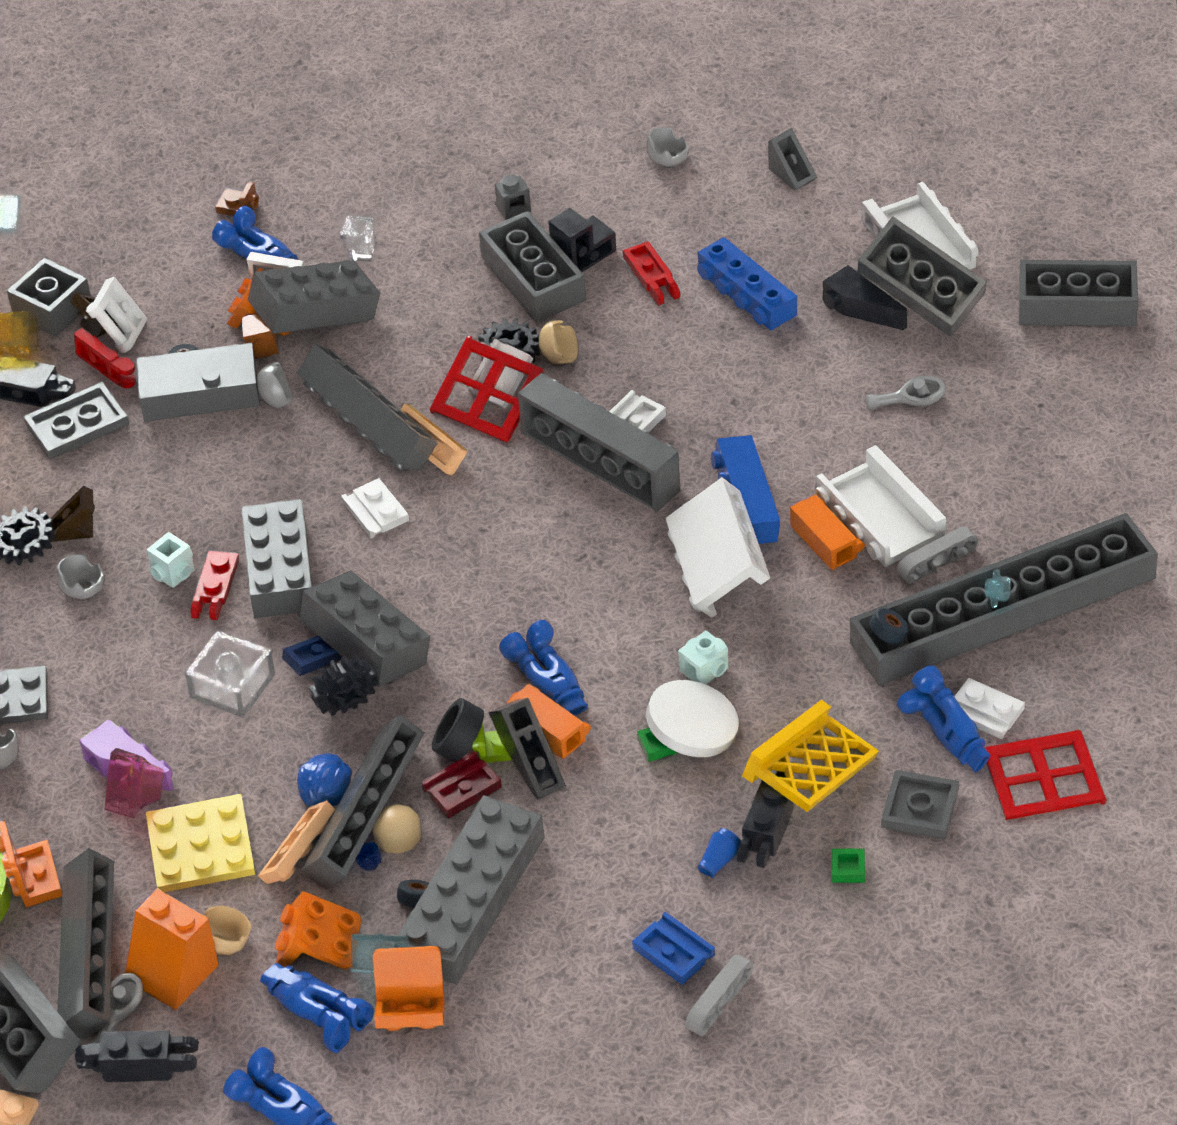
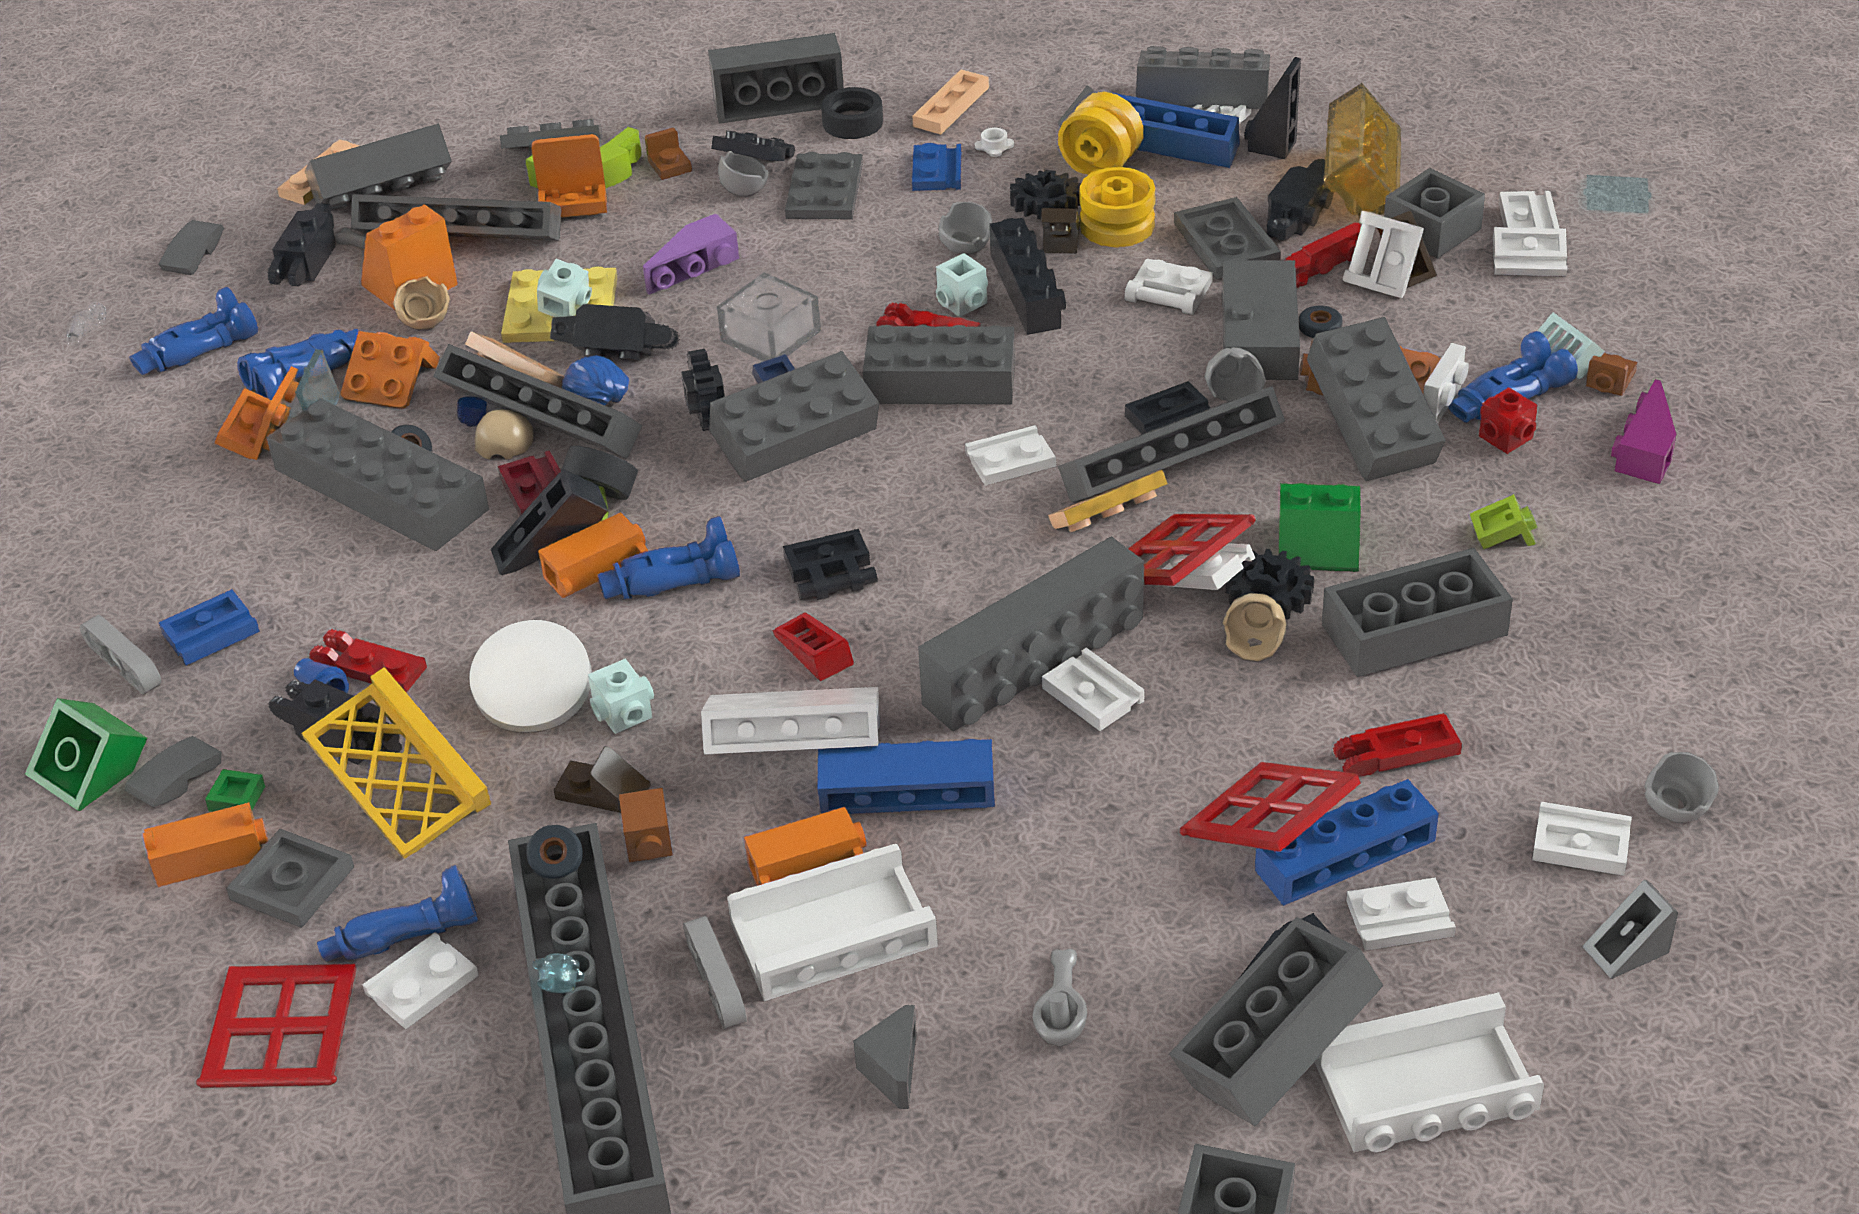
camera: 100 degrees right, 5 degrees down
clear pink slope [104,748,164,818] -> none
clear brick [340,216,377,262] -> none
dark grey brick [494,175,531,220] -> none
black brick [548,208,617,272] -> none
none -> green slope [25,698,147,811]
none -> dark grey slope [125,736,222,807]
none -> orange brick [143,803,269,887]
none -> red hinge [309,629,427,693]
none -> light aqua brick [537,259,592,317]
none -> black hinge [550,304,680,361]
none -> dark brown slope [553,746,651,813]
none -> dark orange brick [619,788,673,863]
none -> red slope [772,612,854,681]
none -> black plate [783,529,878,600]
none -> dark grey slope [853,1005,917,1109]
none -> black brick [989,218,1066,335]
none -> yellow wheel [1079,167,1155,247]
none -> white plate [1125,259,1213,315]
none -> black plate [1125,381,1215,434]
none -> red window [1180,762,1361,852]
none -> green slope [1278,483,1361,572]
none -> white plate [1346,878,1456,951]
none -> lime bracket [1469,494,1538,549]
none -> red brick [1479,387,1538,454]
none -> white plate [1493,227,1568,276]
none -> white plate [1498,191,1560,229]
none -> white plate [1532,802,1632,876]
none -> light aqua slope [1537,312,1605,379]
none -> magenta slope [1611,379,1677,484]

